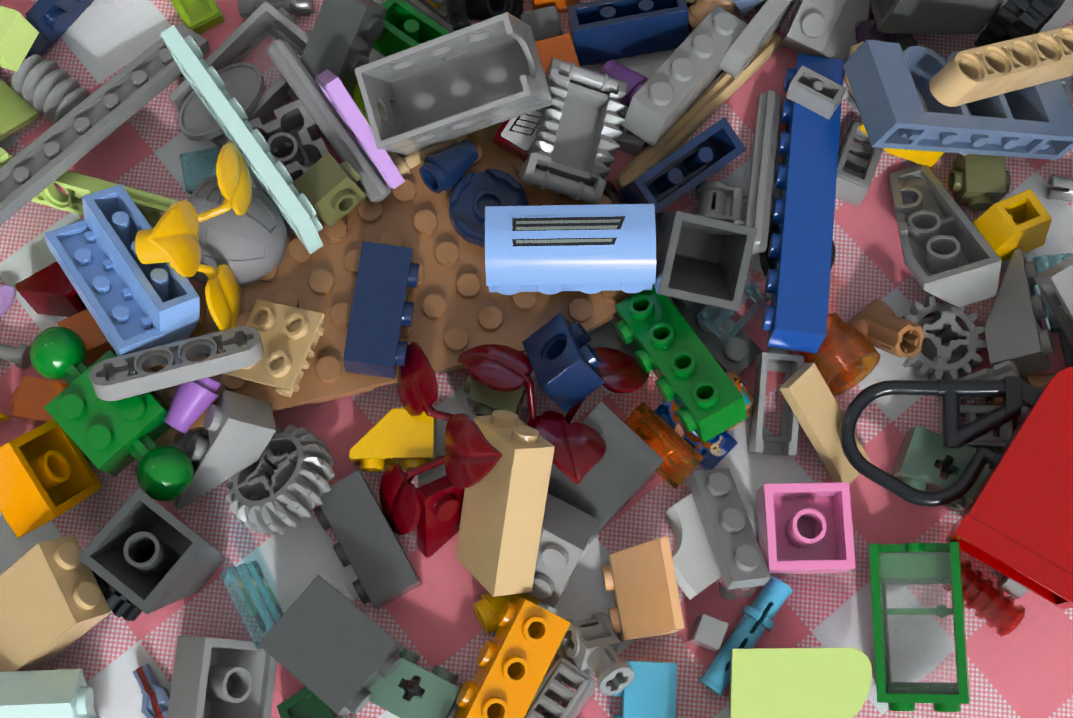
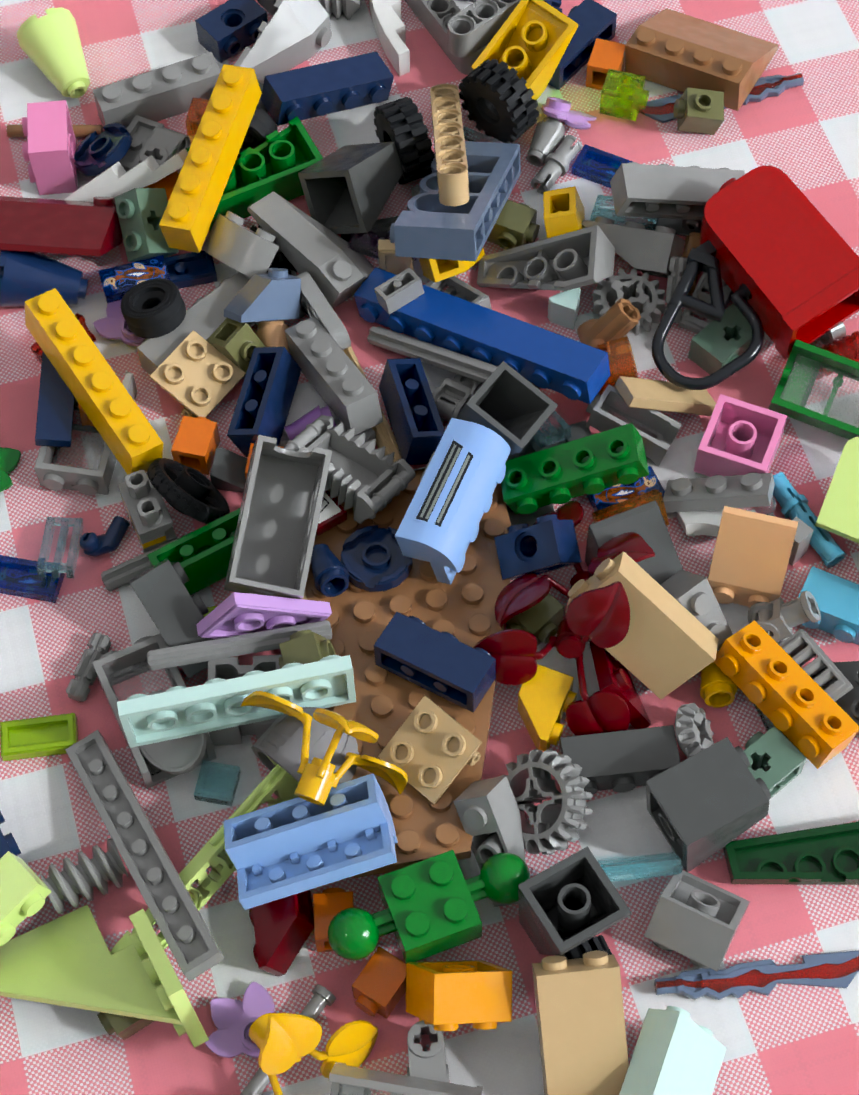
camera: 65 degrees left, 15 degrees down
light grey beam [89,326,264,401] -> none
medium lavender cone [163,377,221,434] -> none
none -> light aqua slope [547,287,581,330]
none -> light grey gear [675,703,715,758]

